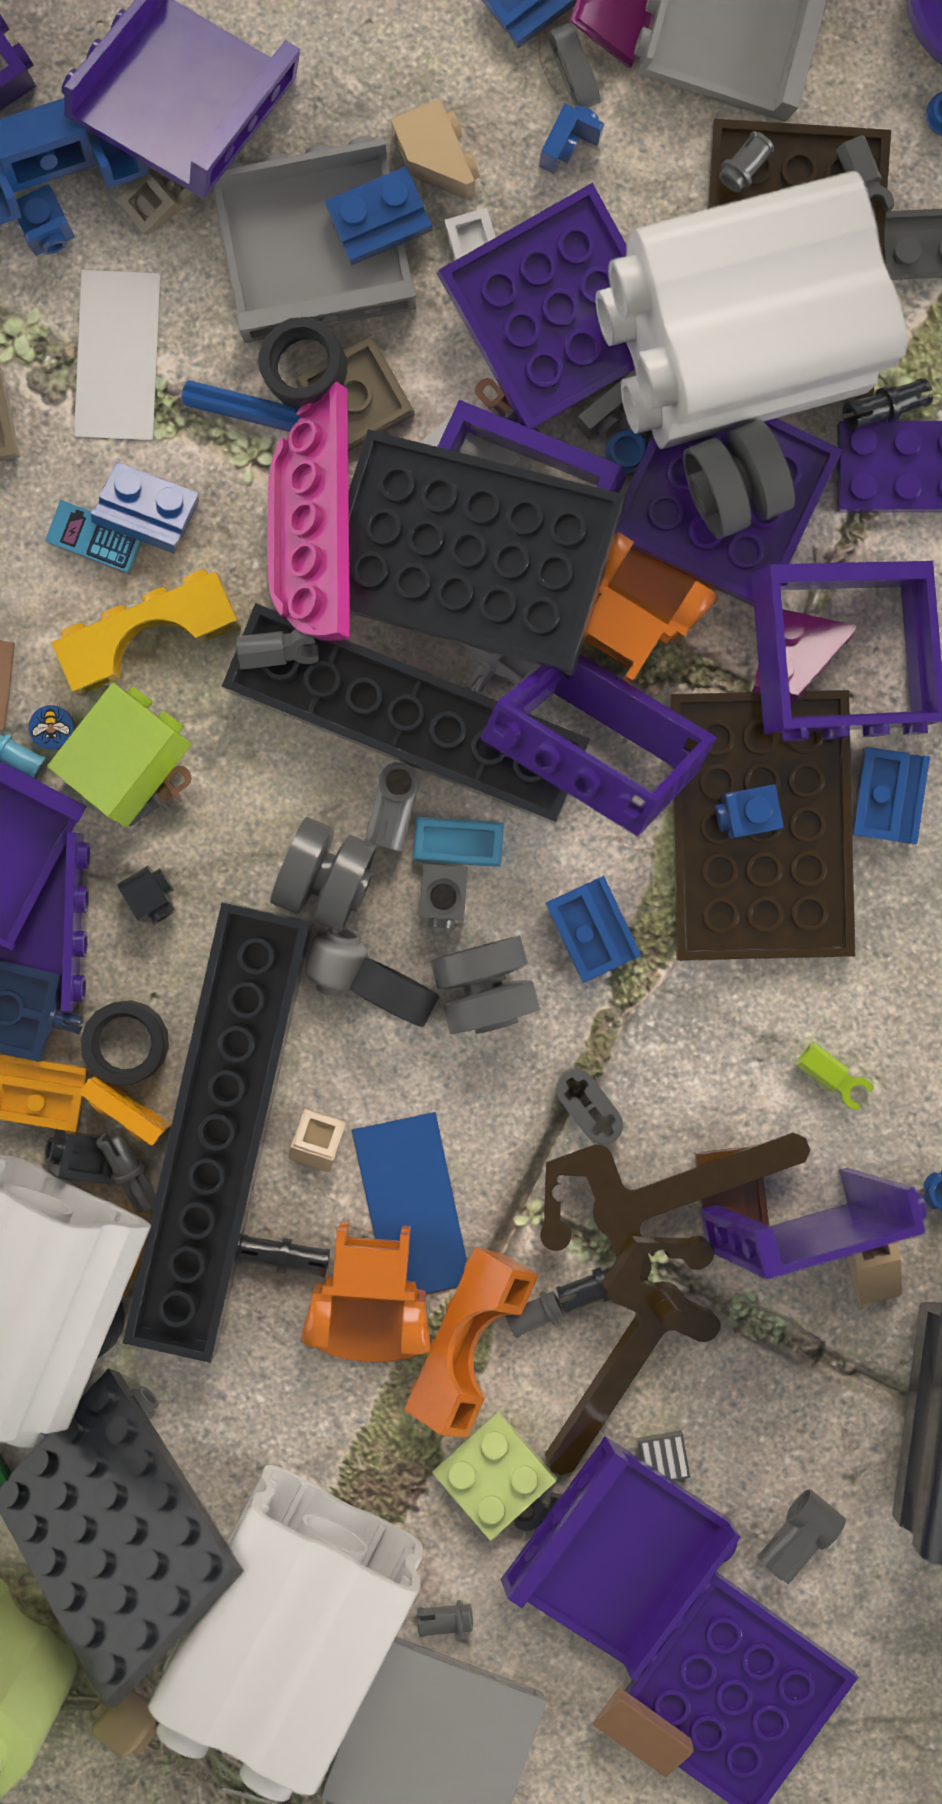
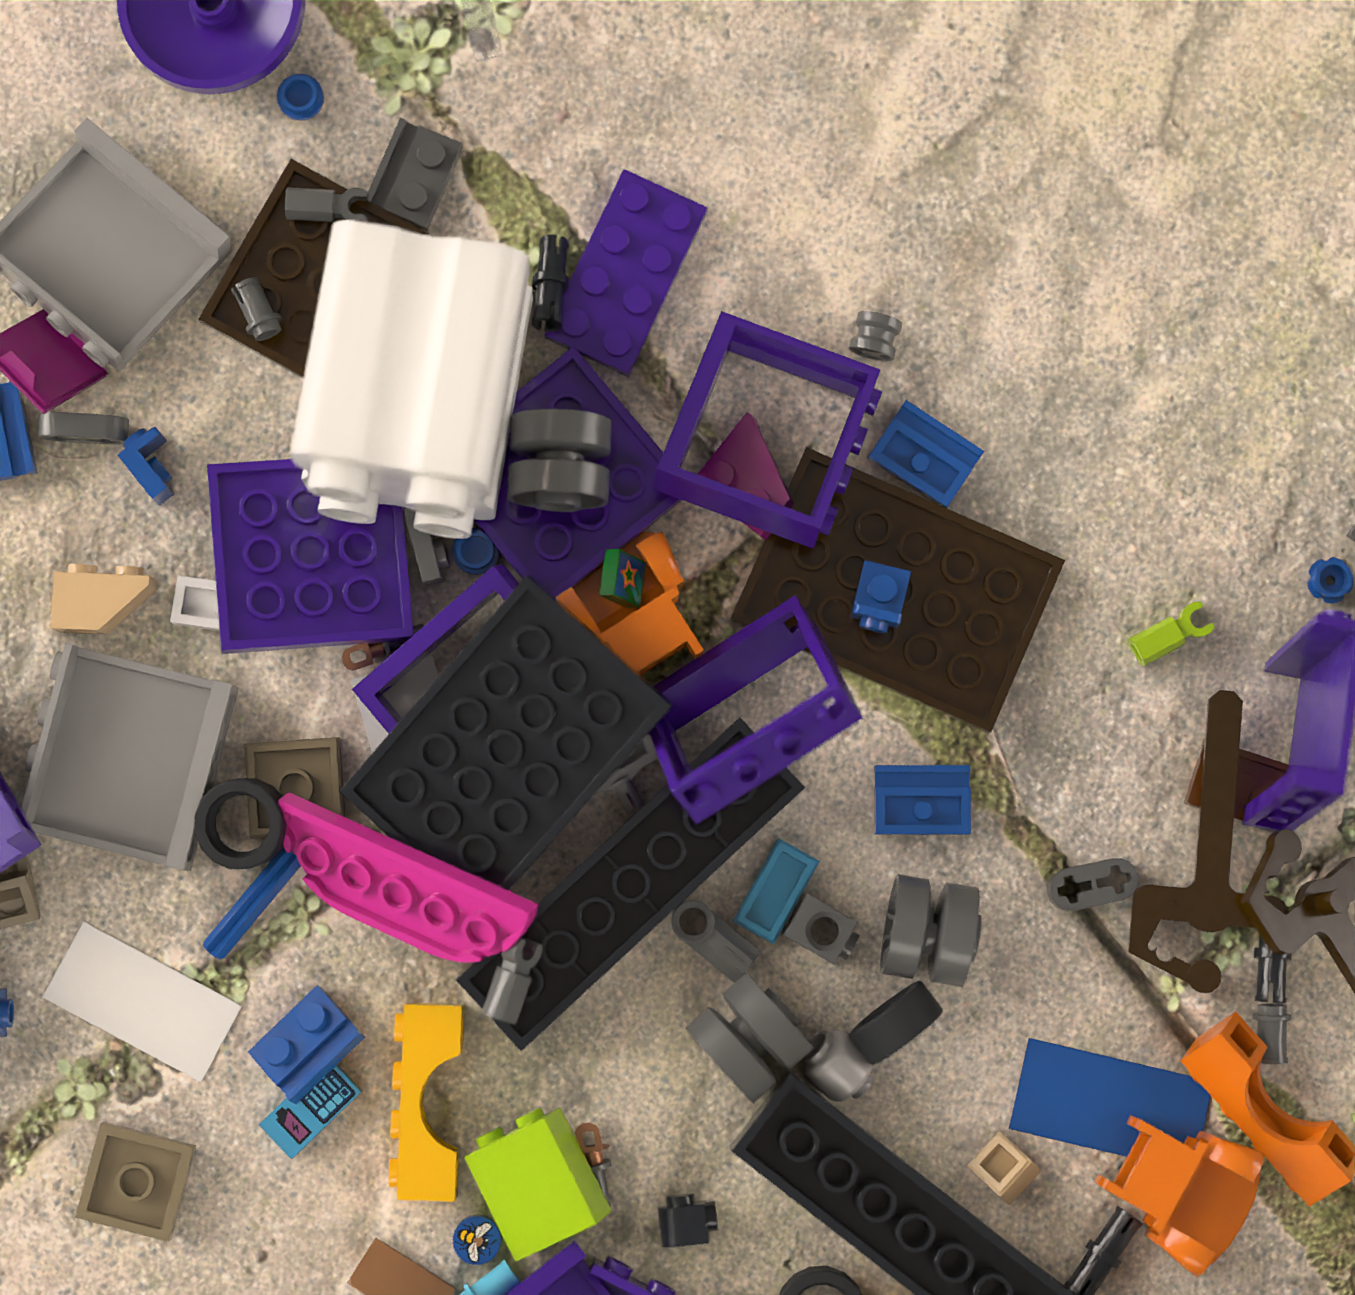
camera: 75 degrees left, 5 degrees down
blue plate [325,166,433,266] -> none
none -> tile [599,549,646,608]

